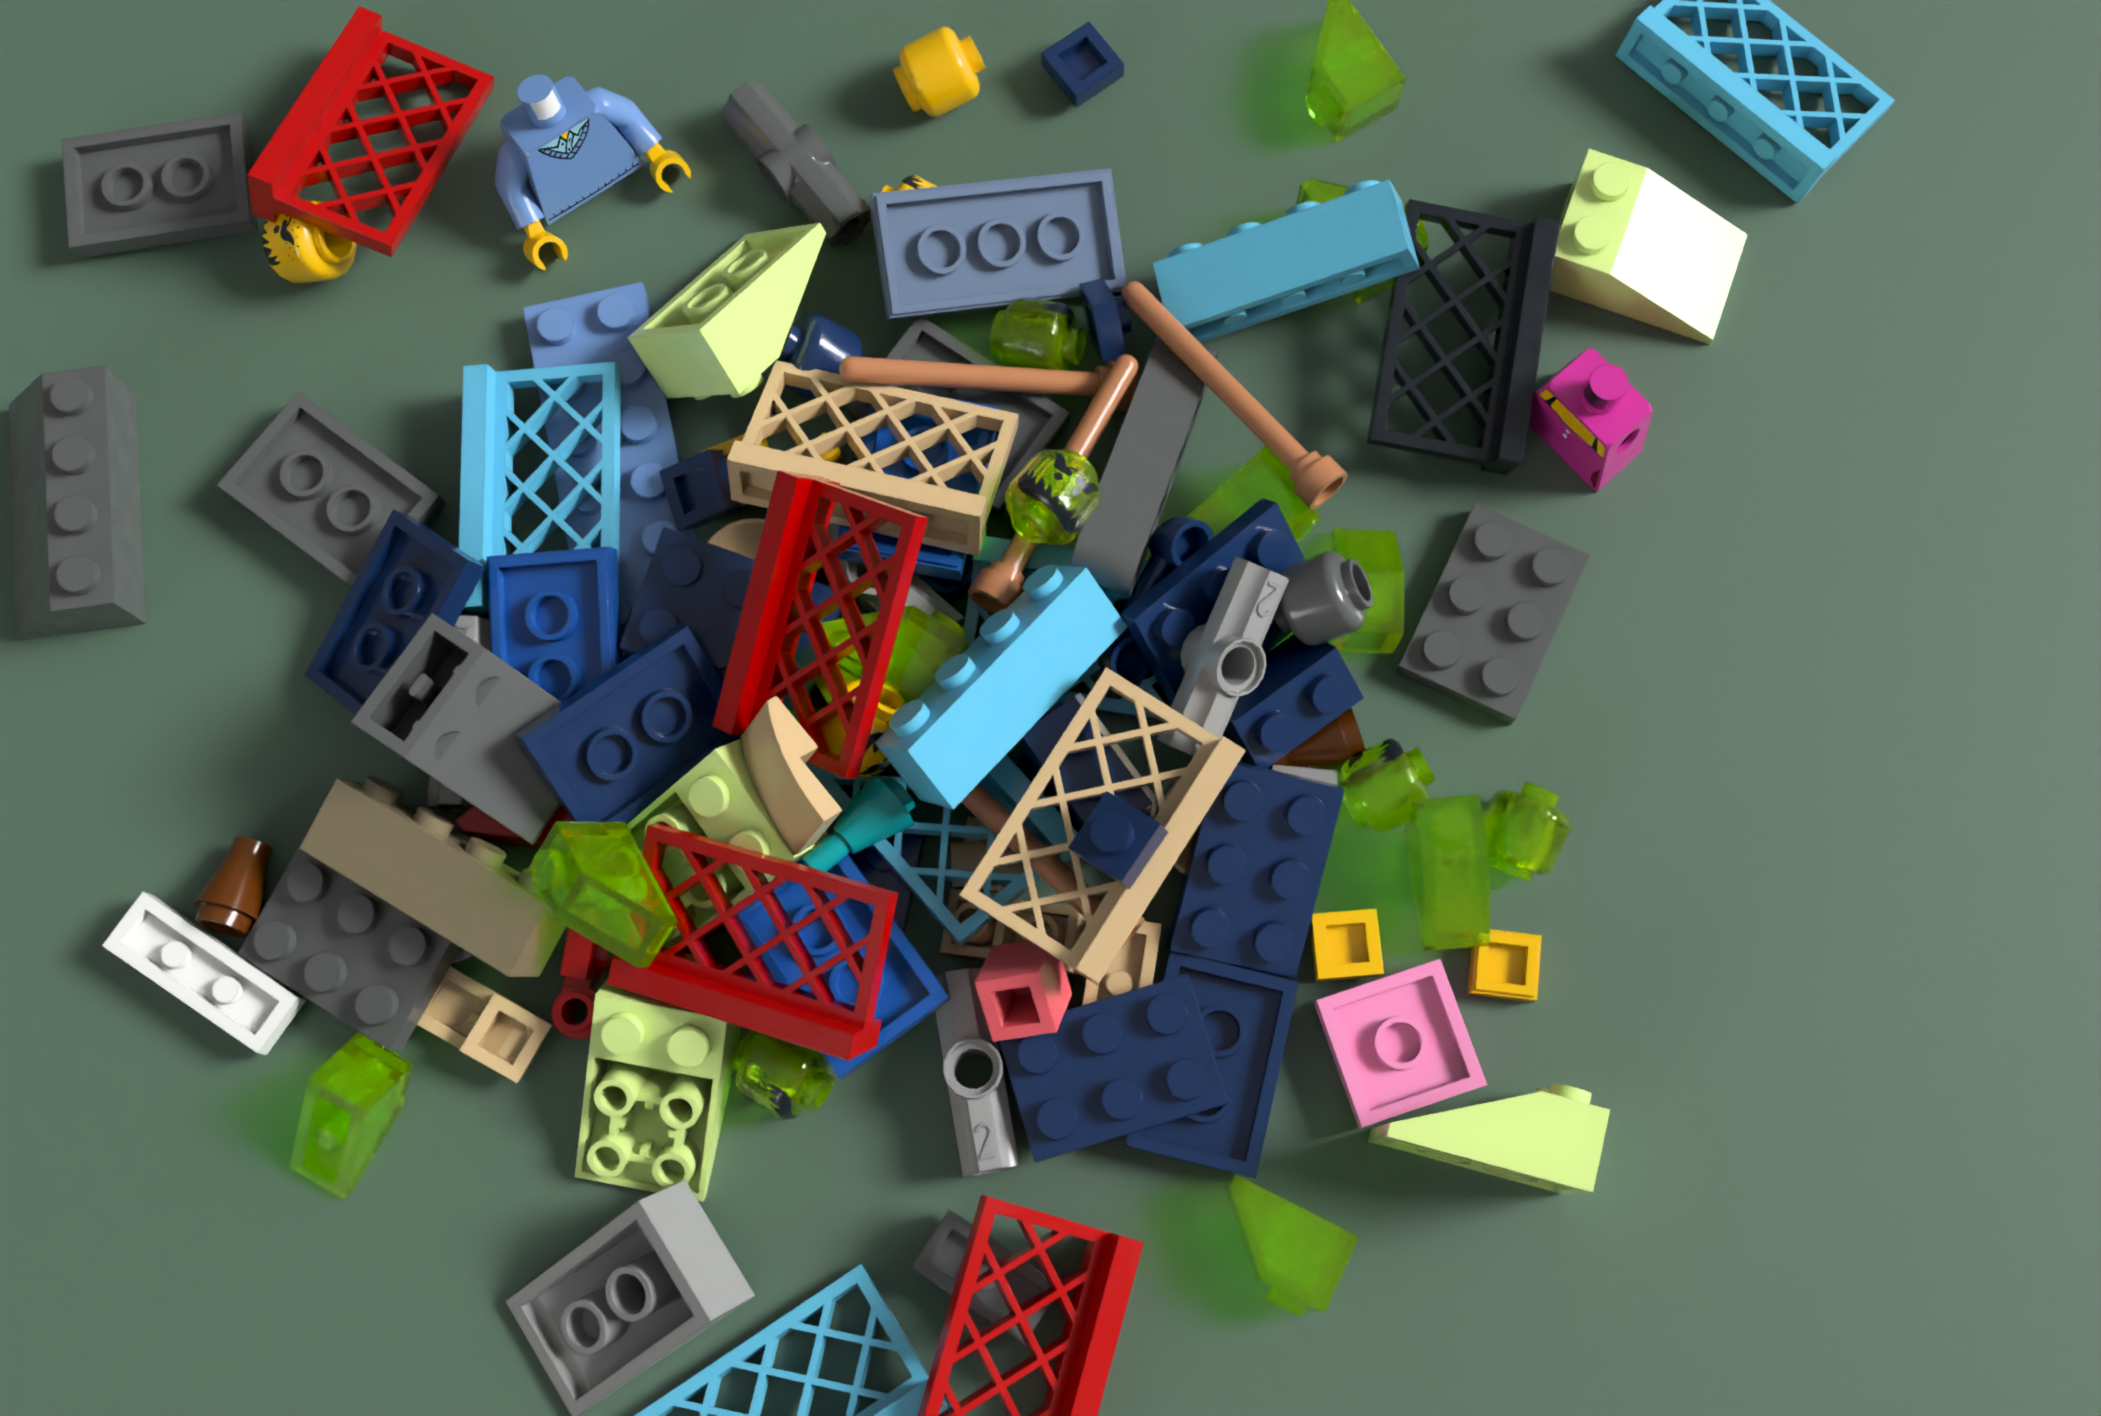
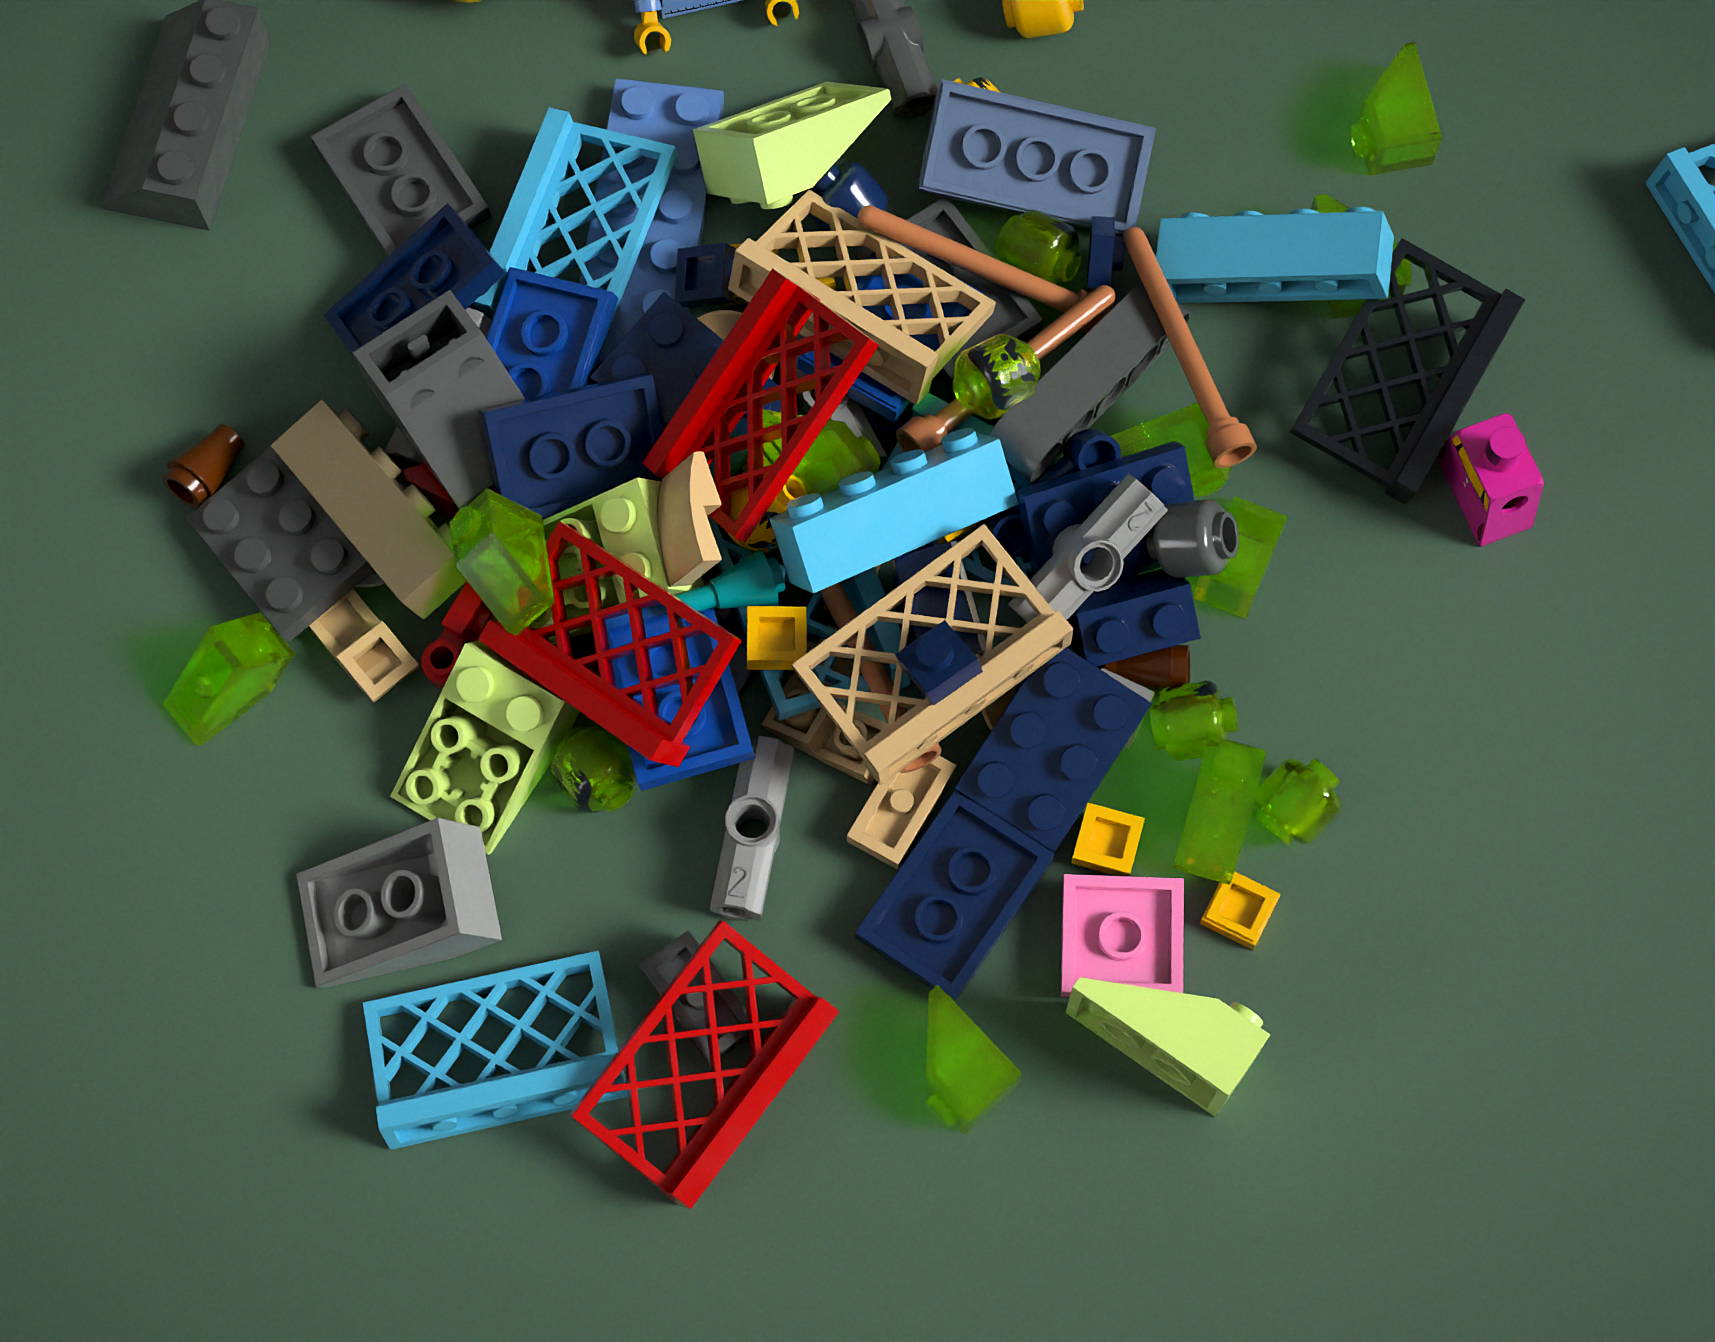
camera: 20 degrees right, 5 degrees down
white plate [102,891,306,1055] -> none
coral brick [974,935,1072,1042] -> none
dark blue plate [1000,973,1229,1163] -> none
dark blue plate [1041,21,1124,108] -> none
dark grey plate [1395,503,1590,725] -> none
slope [1550,149,1747,345] -> none
none -> yellow plate [747,606,807,670]

